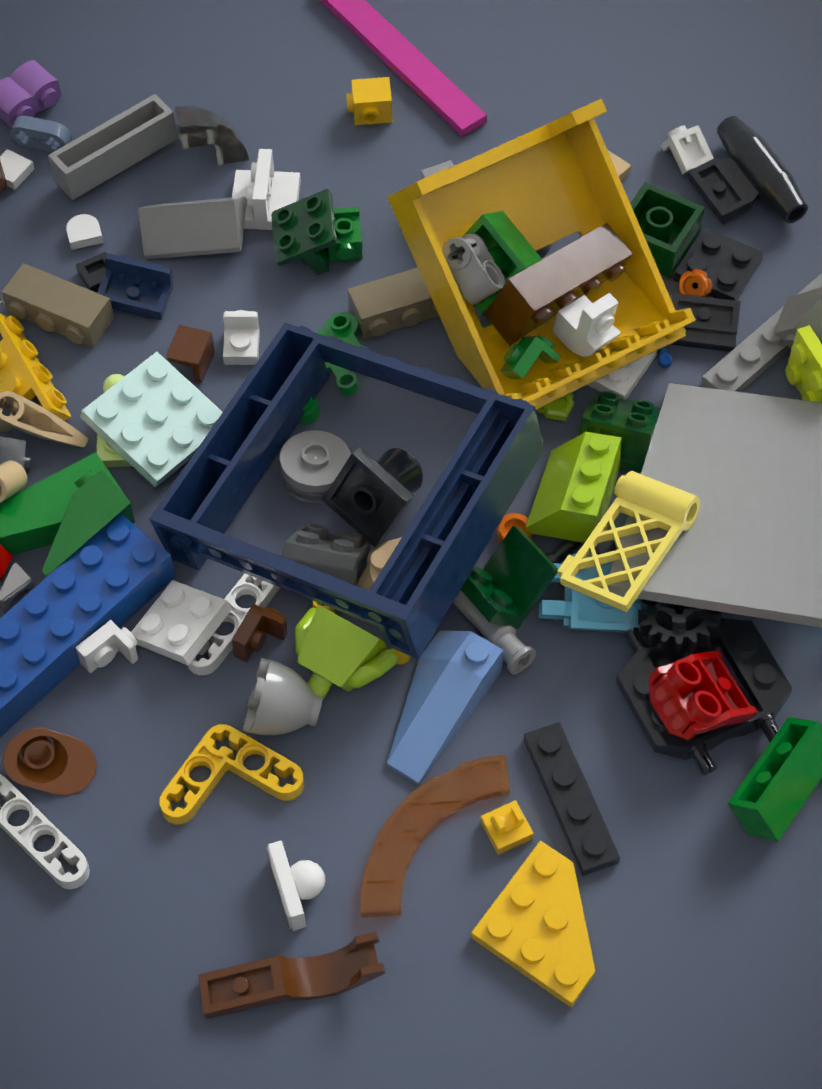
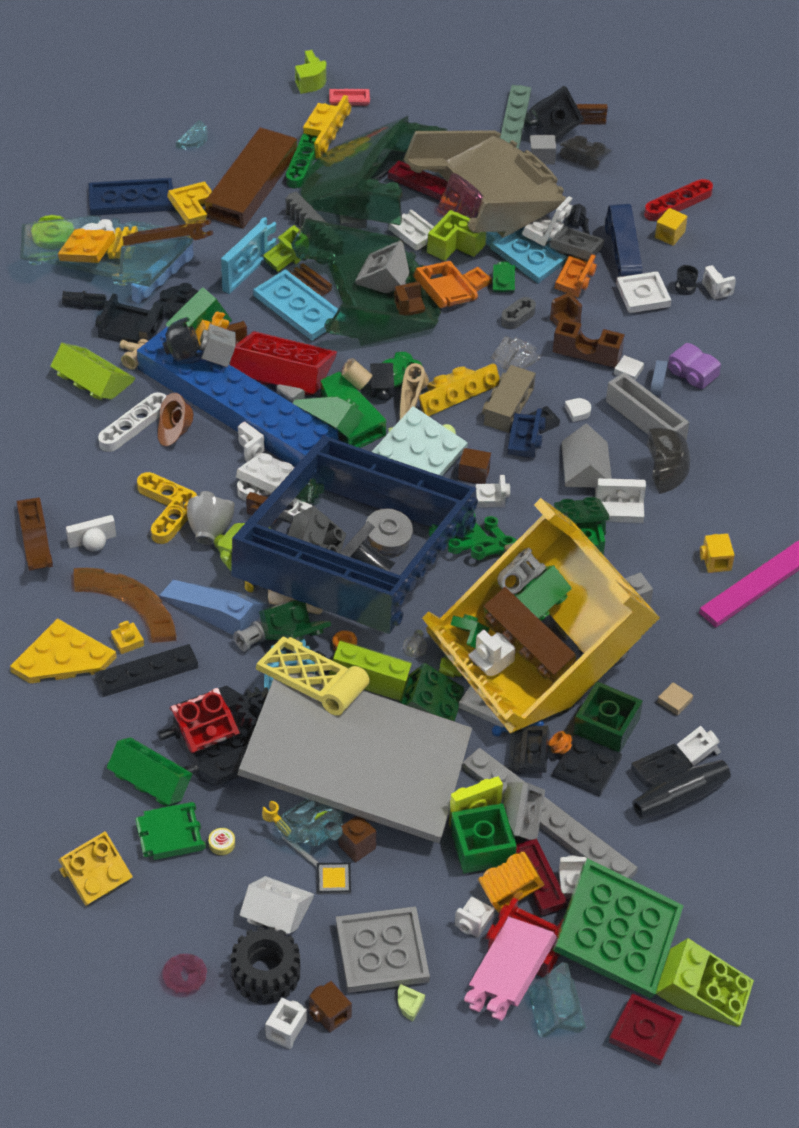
camera: 85 degrees right, 10 degrees down
none -> clear green plate [296,478,324,503]

